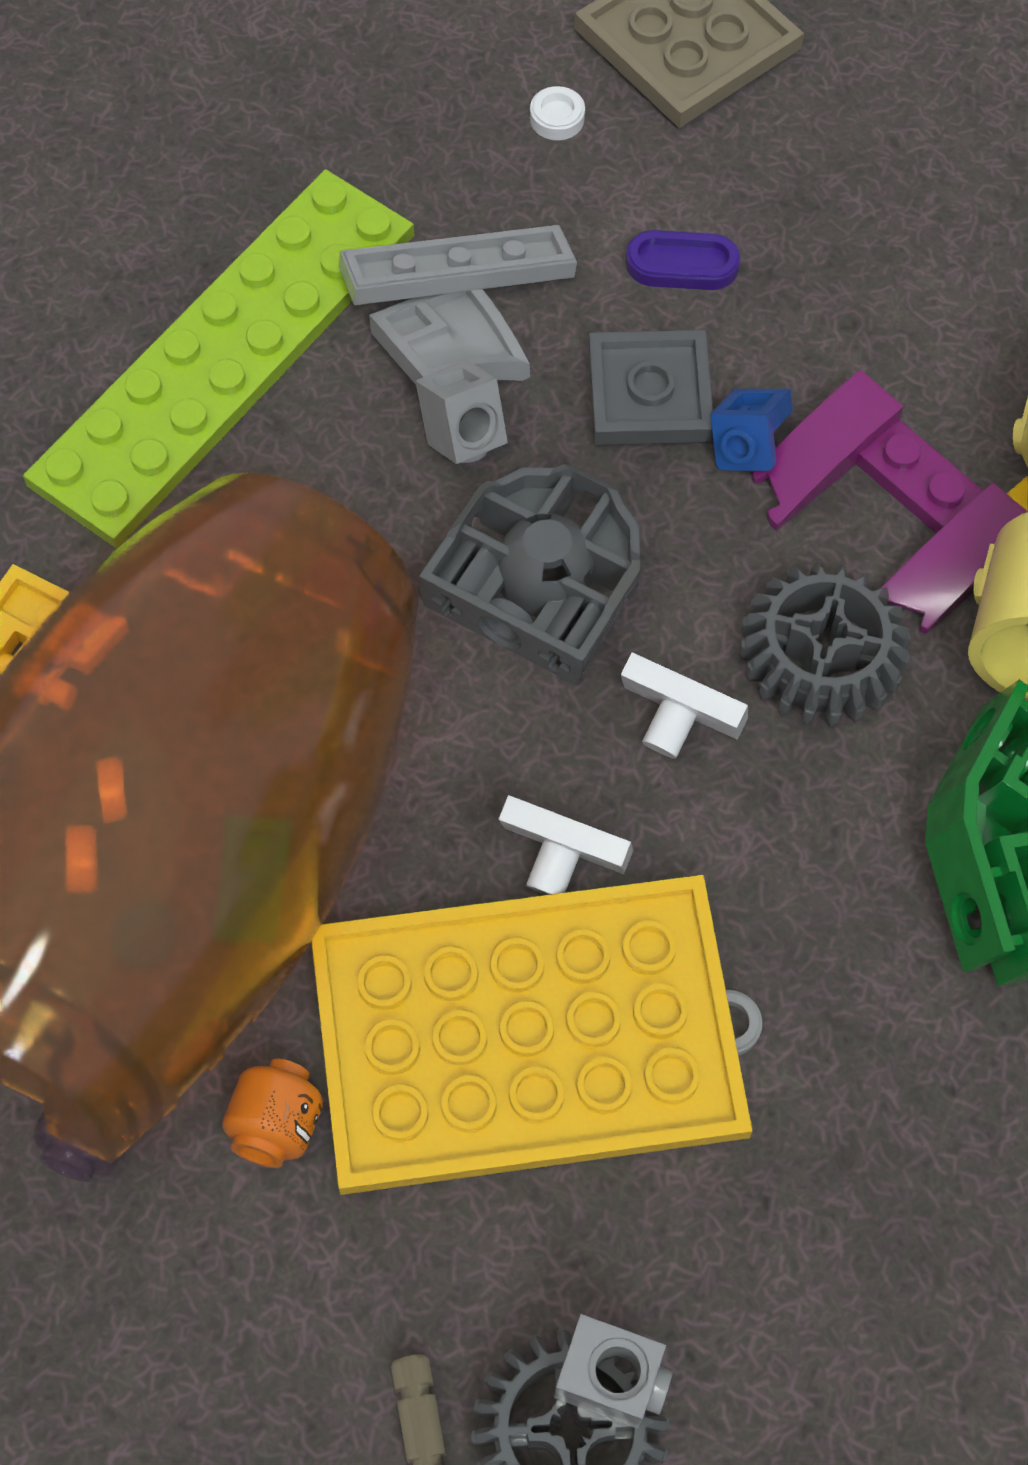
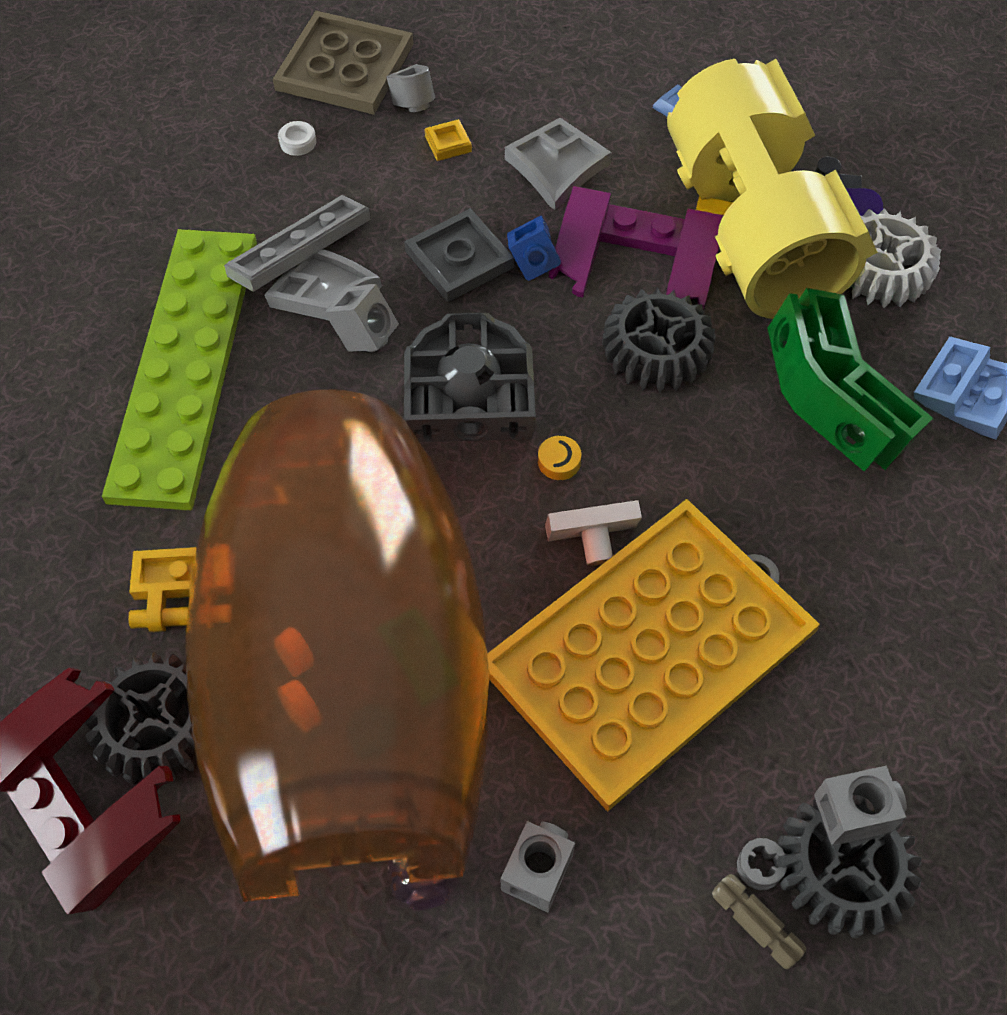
camera: 30 degrees left, 5 degrees down
orange head [222,1059,324,1168] -> none
white tile [621,653,748,759] -> none
dark purple tile [626,230,740,290] -> none
none -> light grey plate [386,64,435,112]
none -> yellow tile [425,119,472,161]
none -> light grey brick [500,821,575,913]
none -> light grey plate [505,118,612,210]
none -> yellow tile [538,436,582,480]
none -> light grey bush [737,838,787,890]

